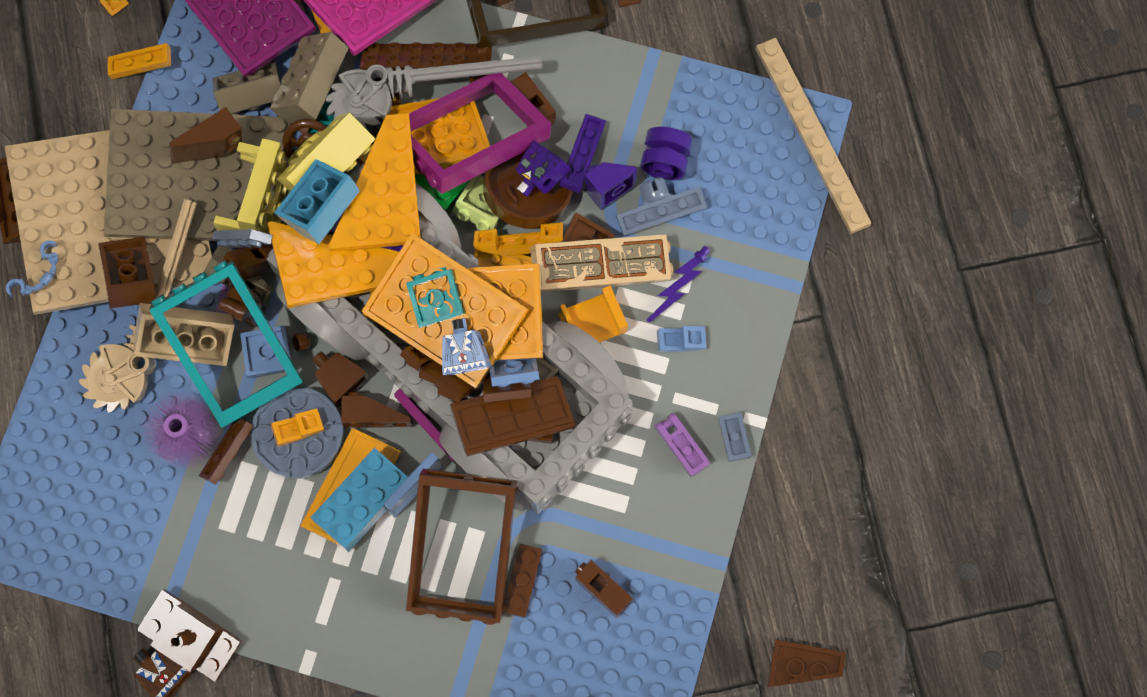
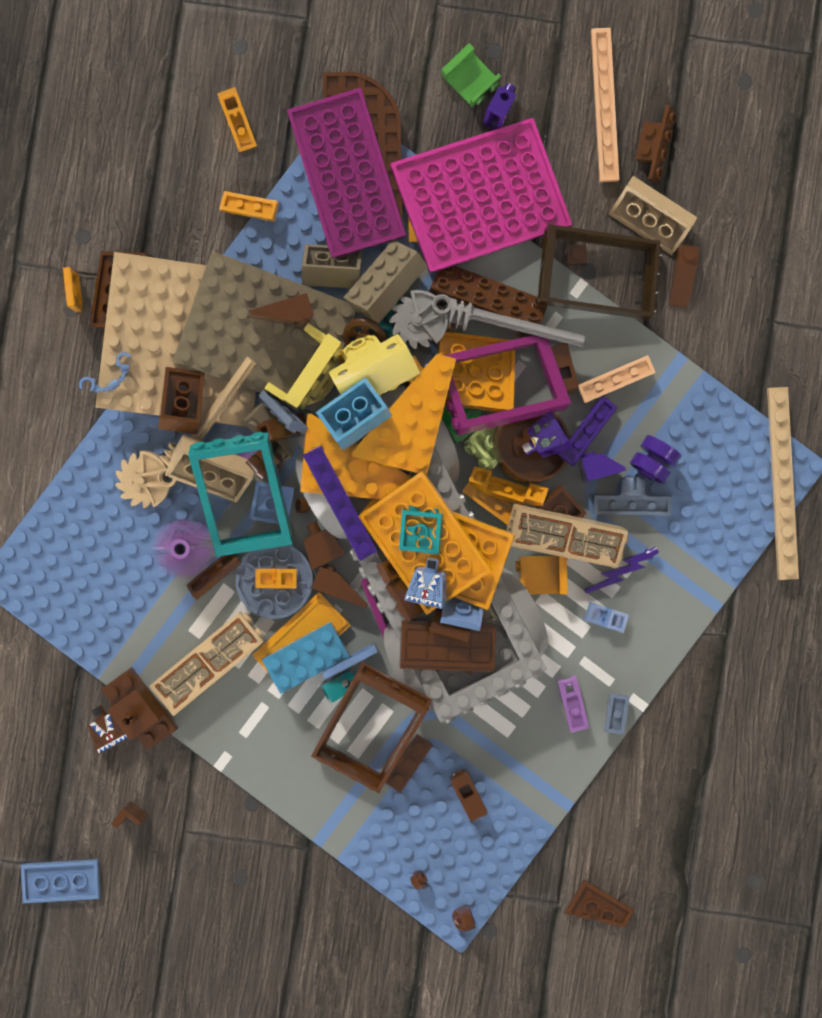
camera: 15 degrees right, 15 degrees up
none -> brick [149,611,266,716]
none -> dark purple plate [302,445,378,561]
none -> teal torso [320,670,359,703]
none -> light nougat plate [578,355,656,403]

